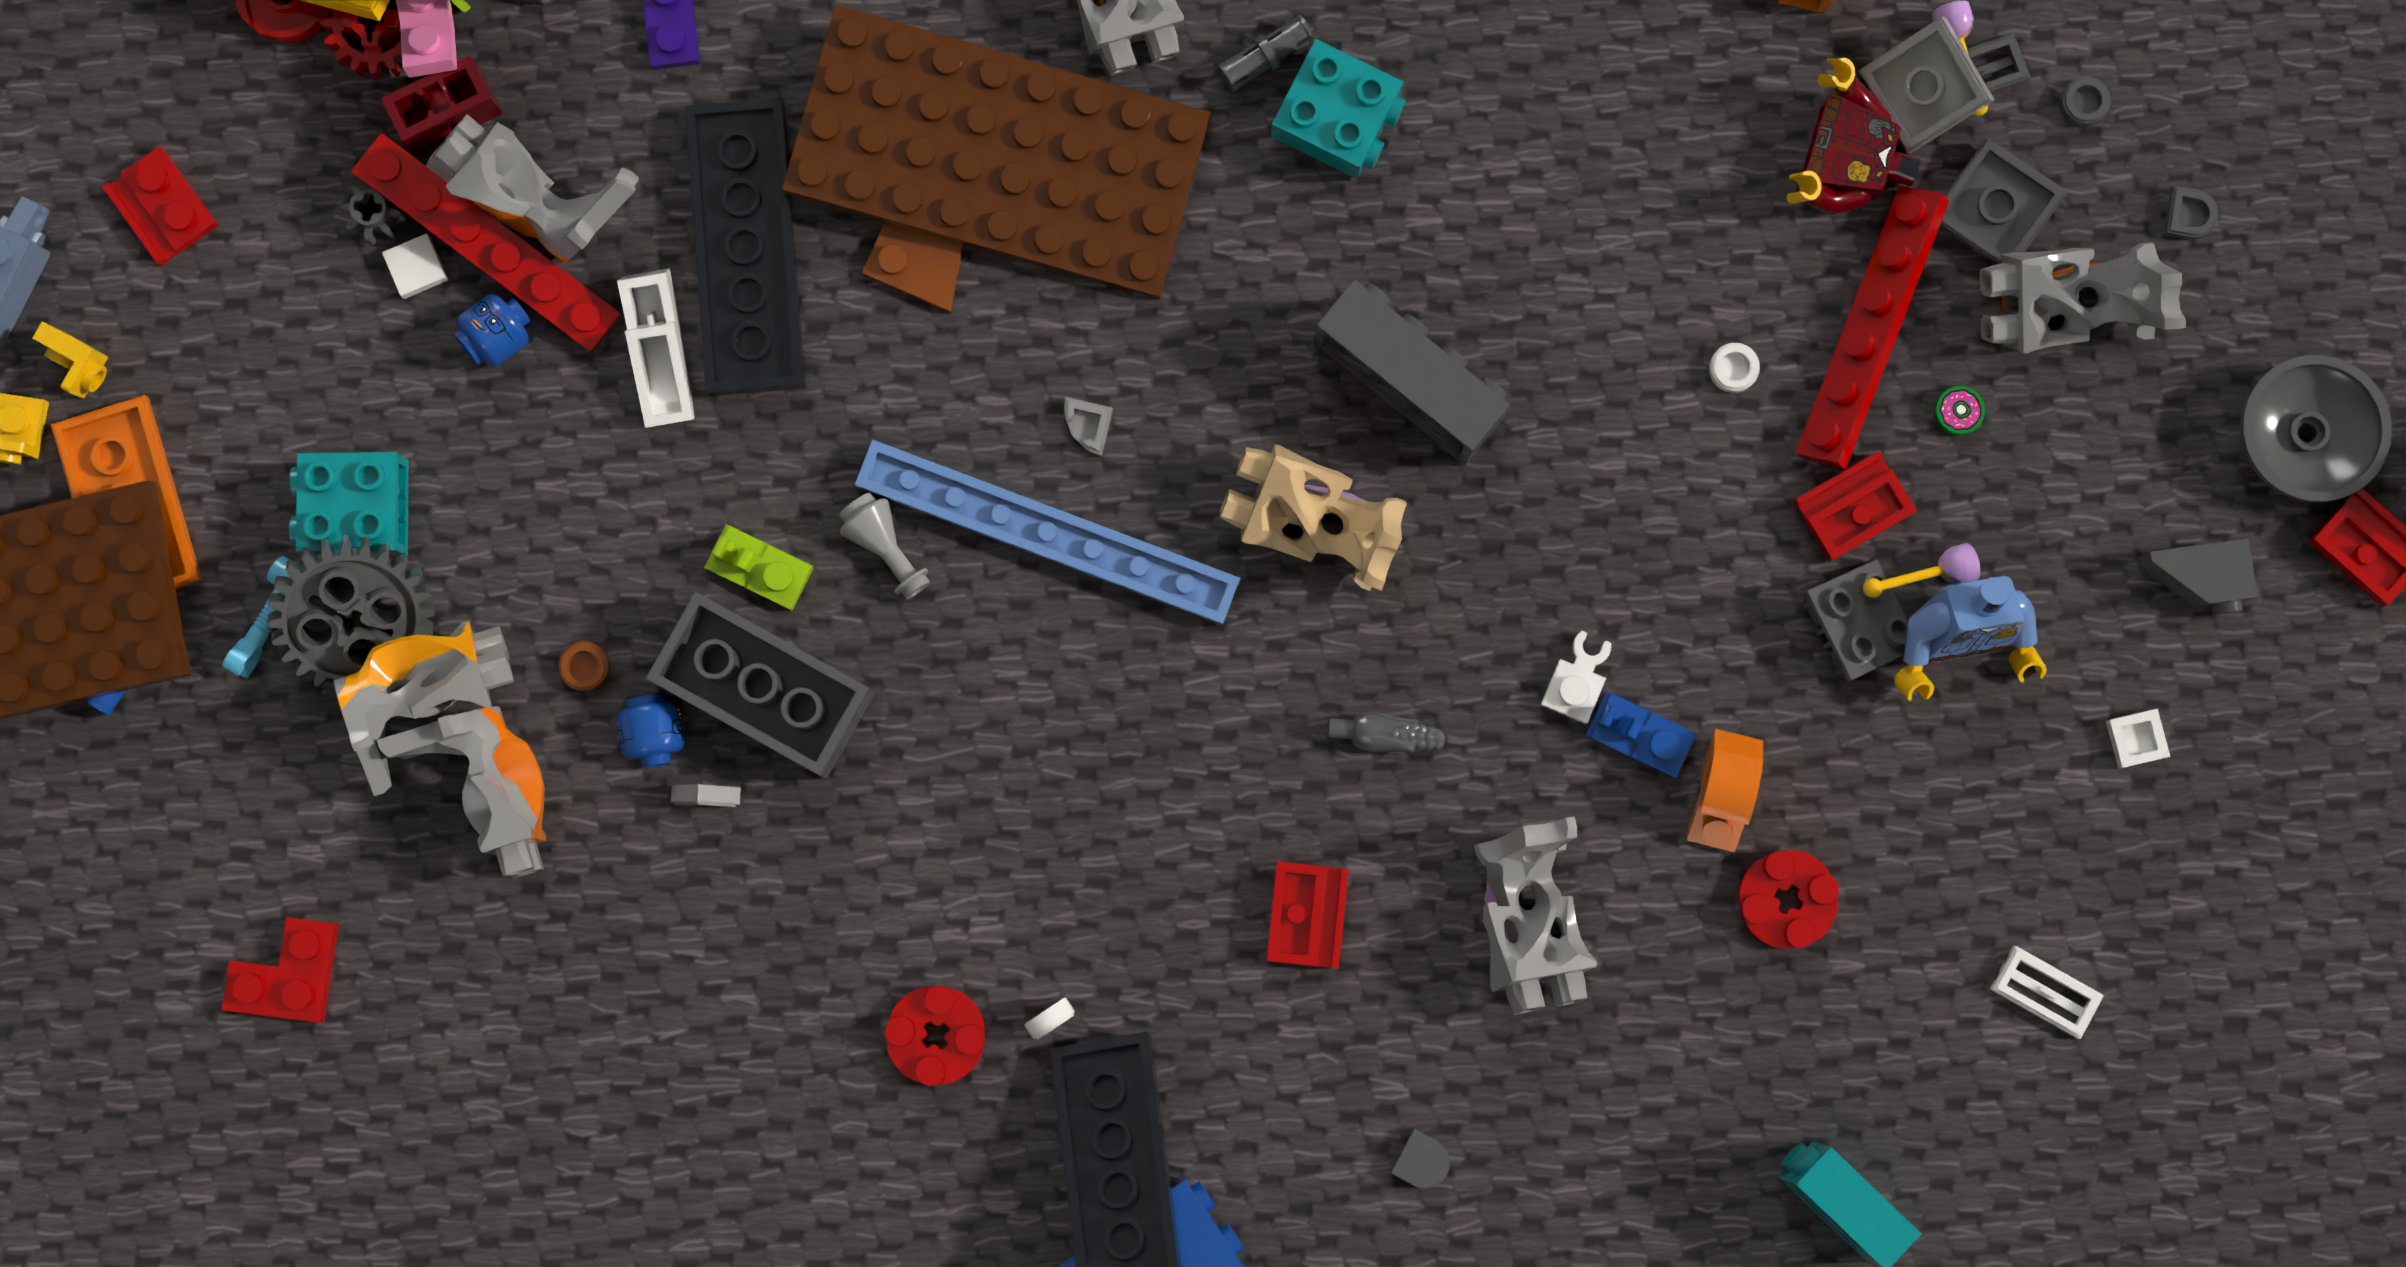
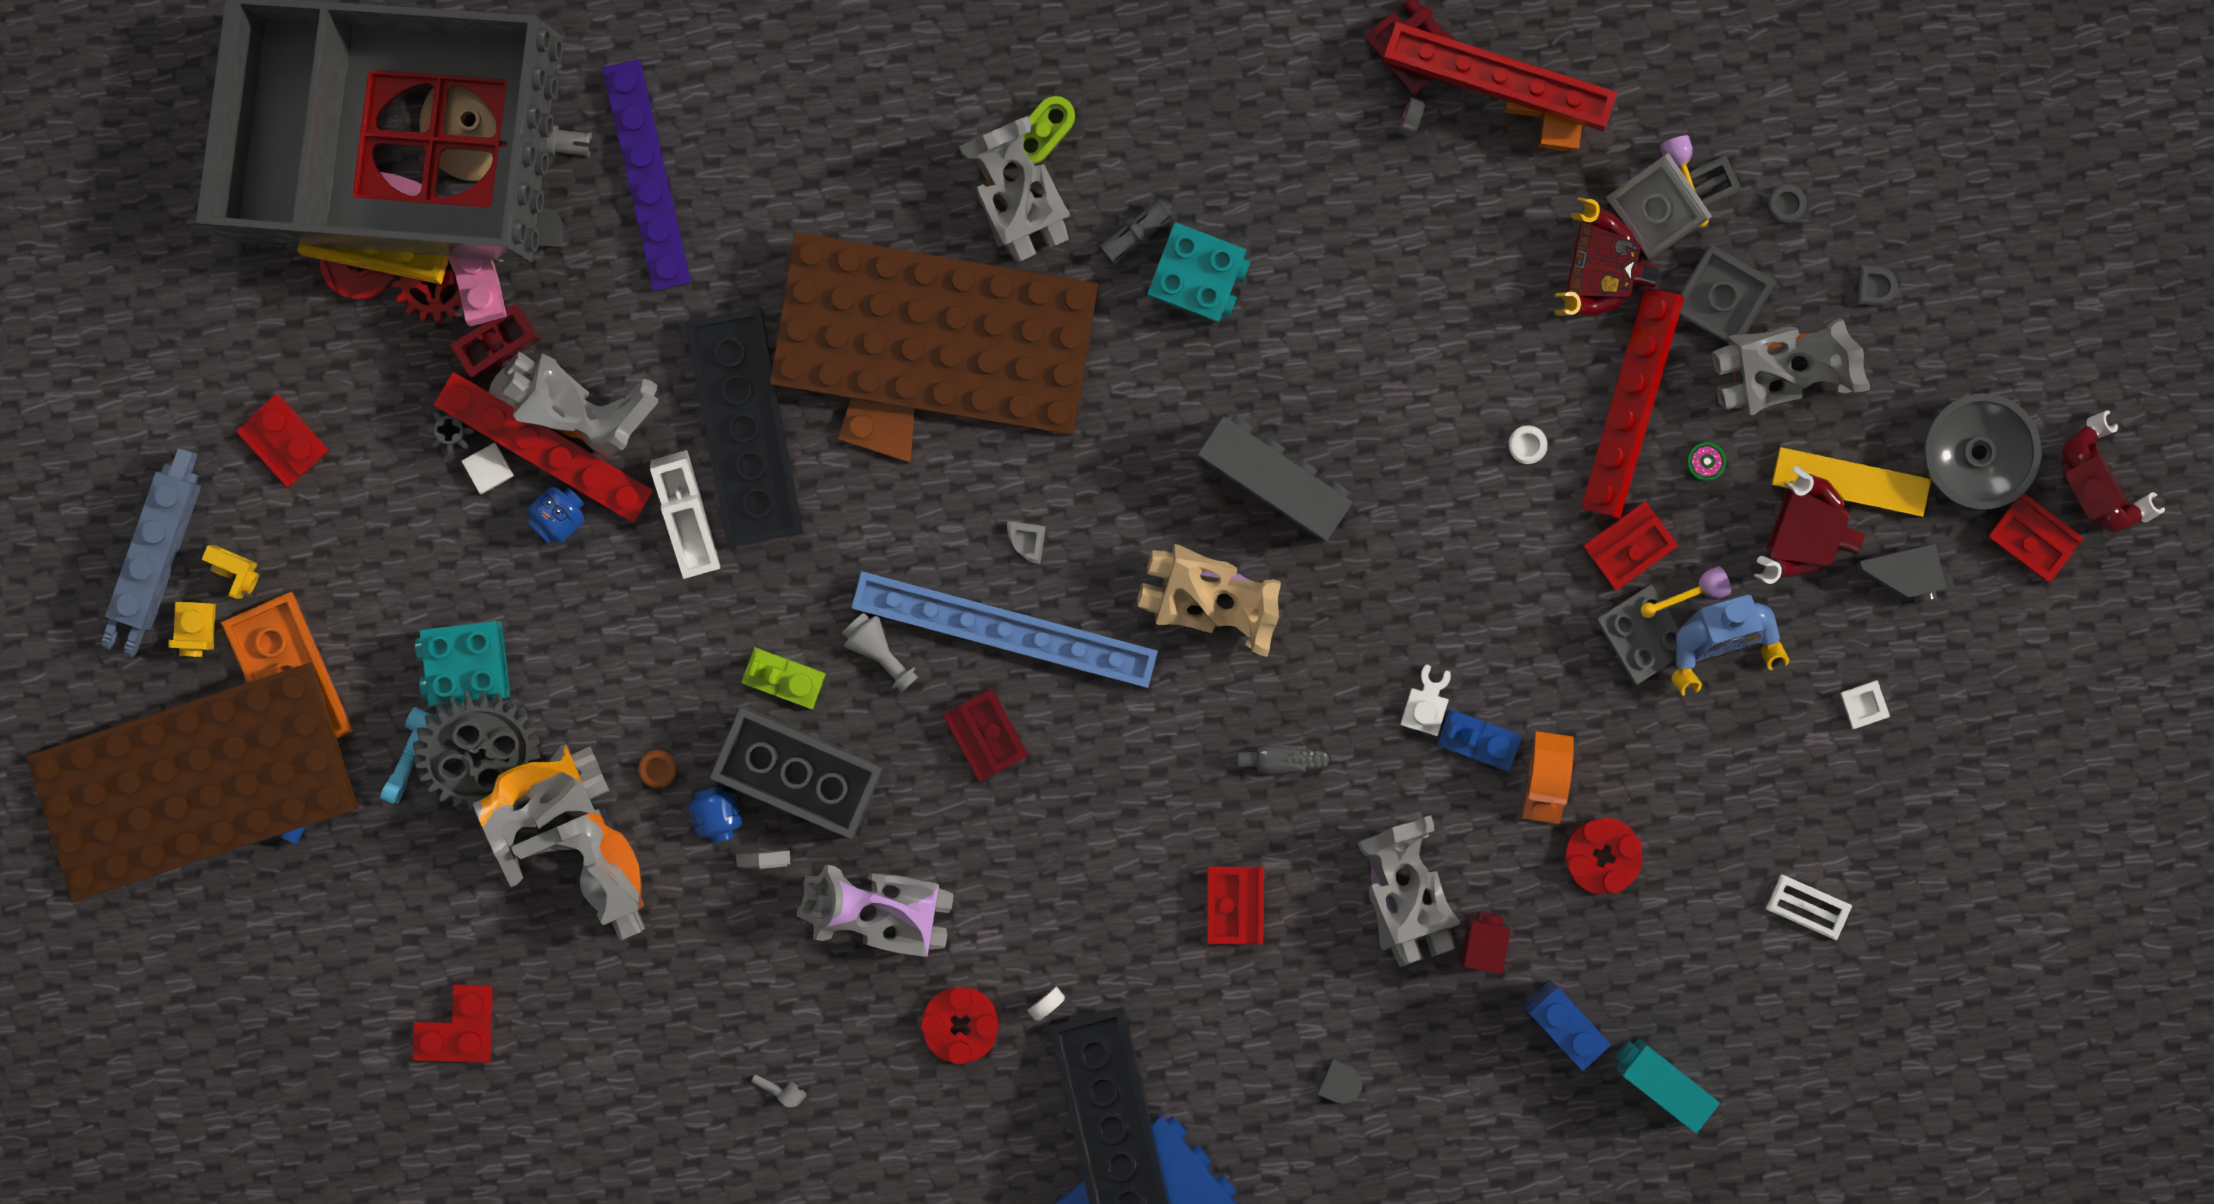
camera: 10 degrees left, 5 degrees up
none -> light grey hand [751,1075,807,1107]
none -> light grey hips [797,865,954,956]
none -> dark red plate [943,688,1029,782]
none -> dark red brick [1459,911,1511,974]
none -> blue brick [1522,980,1611,1071]
none -> dark red torso [1754,466,1865,584]
none -> yellow tile [1771,447,1931,517]

